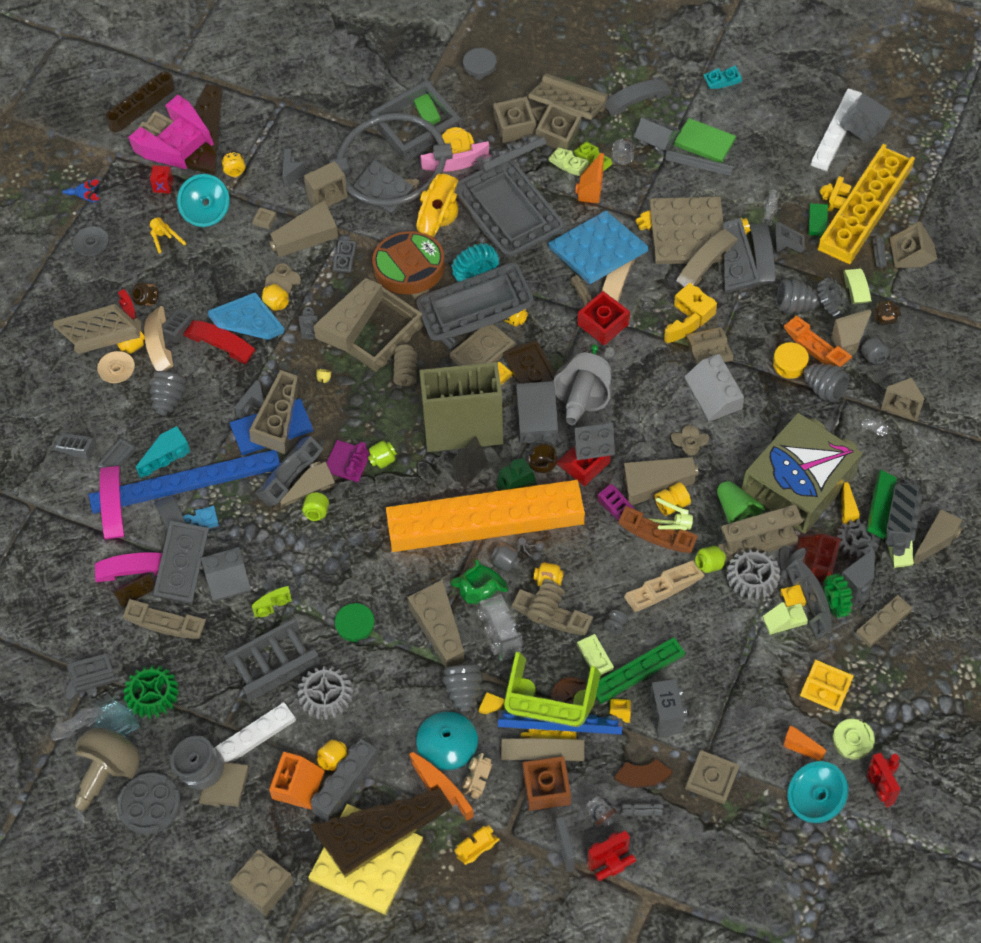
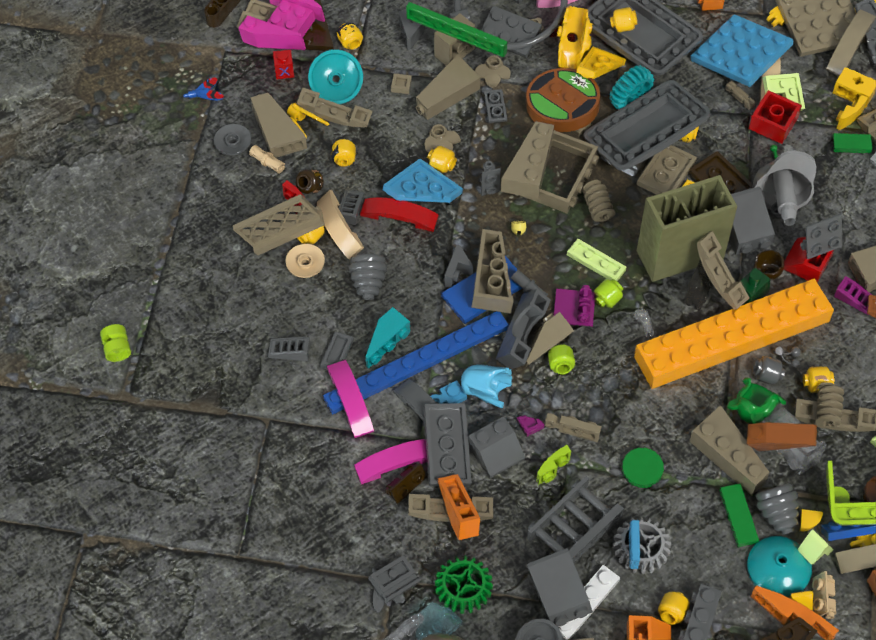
camera: 15 degrees left, 0 degrees up
none -> tan pin [249,145,285,173]
none -> dark tan slope [250,93,307,158]
none -> dark tan slope [297,88,373,127]
none -> yellow head [331,139,356,167]
none -> green tile [406,2,507,57]
none -> orange slope [438,474,480,540]
none -> medium azure hair [461,364,512,408]
none -> dark tan plate [475,56,511,88]
none -> dark grey pin [510,269,548,296]
none -> magenta tile [516,415,545,437]
none -> dark grey slope [527,548,593,626]
none -> dark tan plate [545,413,602,443]
none -> yellowish green tile [567,239,626,281]
none -> yellow wing [576,46,626,79]
none -> yellow head [610,7,638,33]
none -> dark azure tile [629,520,640,569]
none -> clear arm [634,308,655,337]
none -> dark tan slope [697,231,749,309]
none -> green tile [719,483,759,547]
none -> dark orange slope [747,422,817,451]
none -> yellowish green plate [762,73,805,111]
none -> yellow slope [789,591,813,611]
none -> yellowish green slope [798,530,833,564]
none -> green tile [832,133,872,153]

